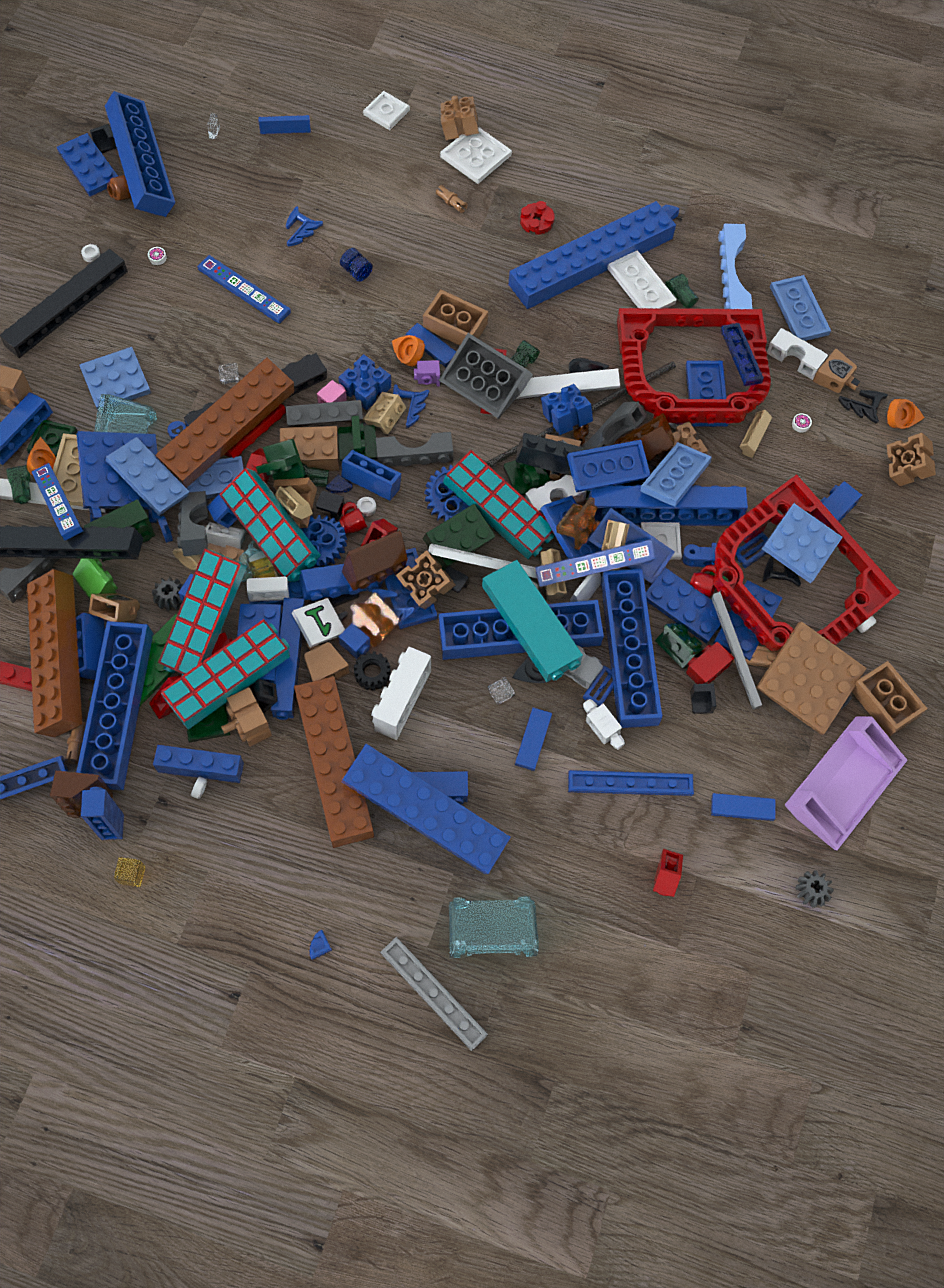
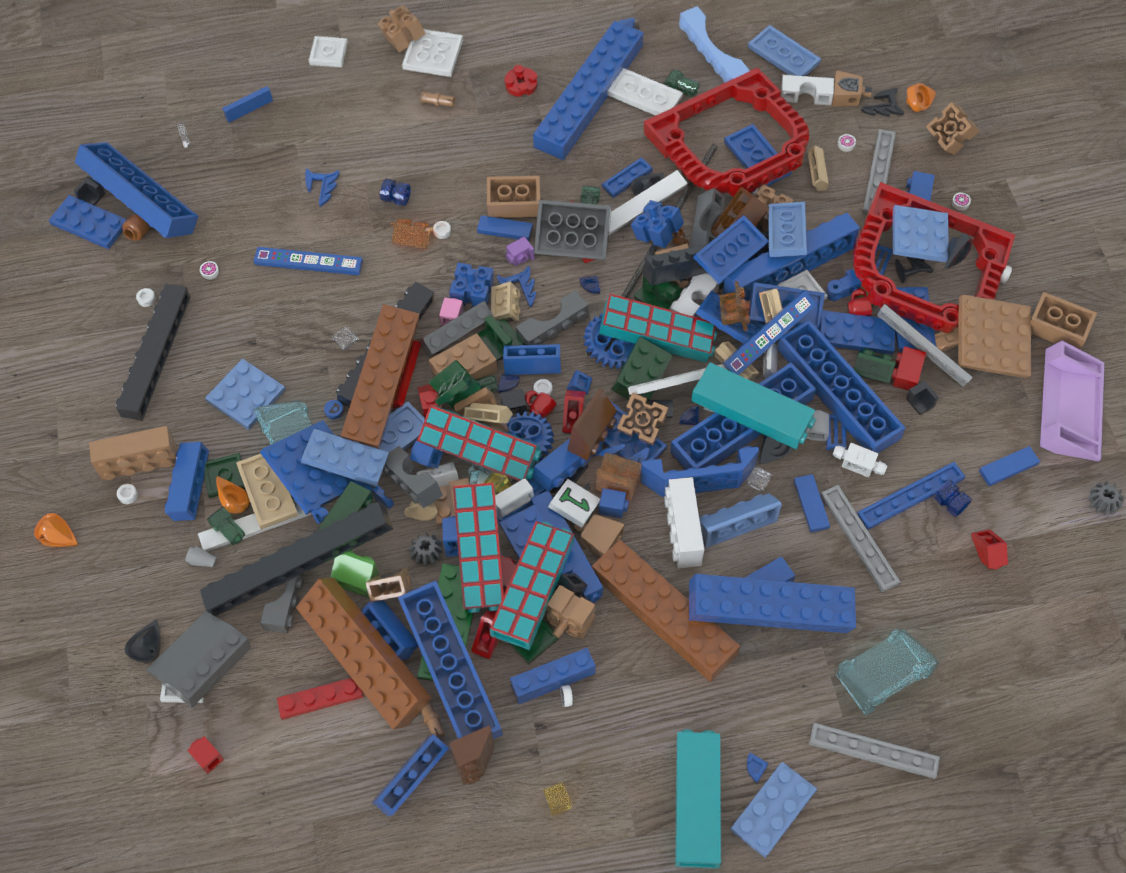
camera: 25 degrees left, 5 degrees down
blue tile [31,463,83,540] -> none
blue brick [81,787,124,840] -> none
black tyre [354,651,391,691] -> none
orange piece [392,335,425,367] -> none
clear blue plate [721,323,764,386] -> none
none -> clear orange bracket [391,218,433,249]
none -> white tile [433,221,451,239]
none -> blue slope [567,370,592,395]
none -> clear blue tile [579,275,600,294]
none -> blue tile [602,157,653,198]
none -> blue slope [640,446,759,497]
none -> teal brick [675,729,721,868]
none -> clear blue tile [679,406,699,425]
none -> medium blue slope [699,493,782,548]
none -> medium blue plate [730,762,817,858]
none -> light grey tile [820,485,900,593]
none -> light grey tile [862,129,896,214]
none -> clear blue wheel [934,480,972,518]
none -> black piece [944,233,972,269]
none -> tile [952,193,971,211]

